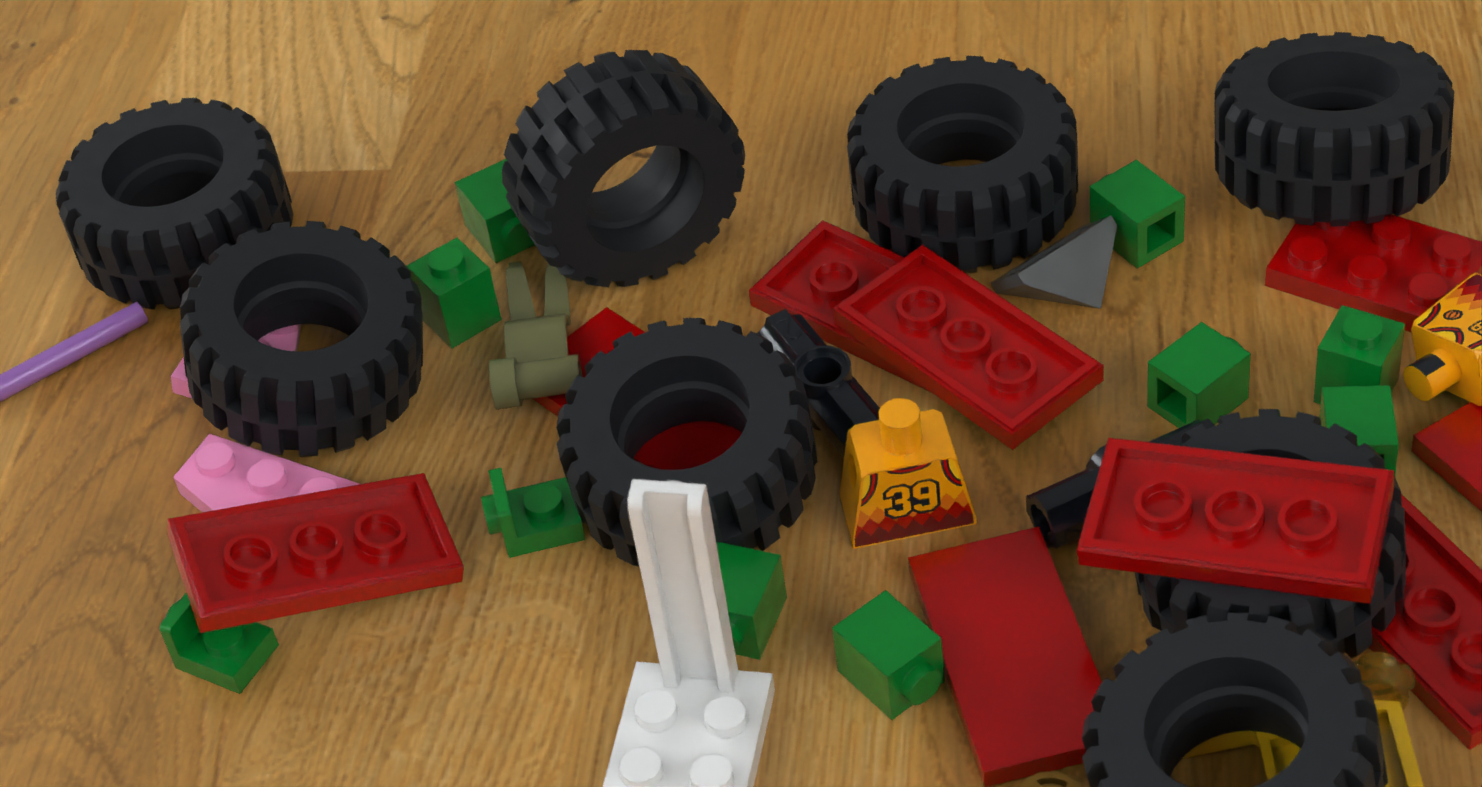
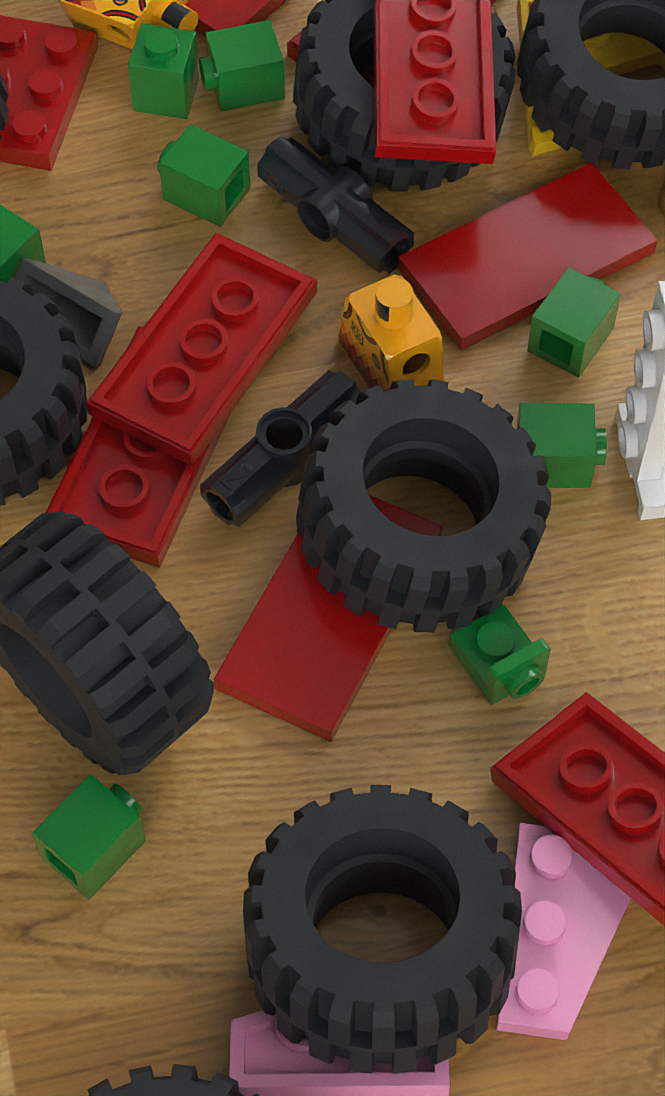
camera: 115 degrees left, 15 degrees up
green brick [406,237,502,349] -> none
olive flag [489,261,583,410] -> none

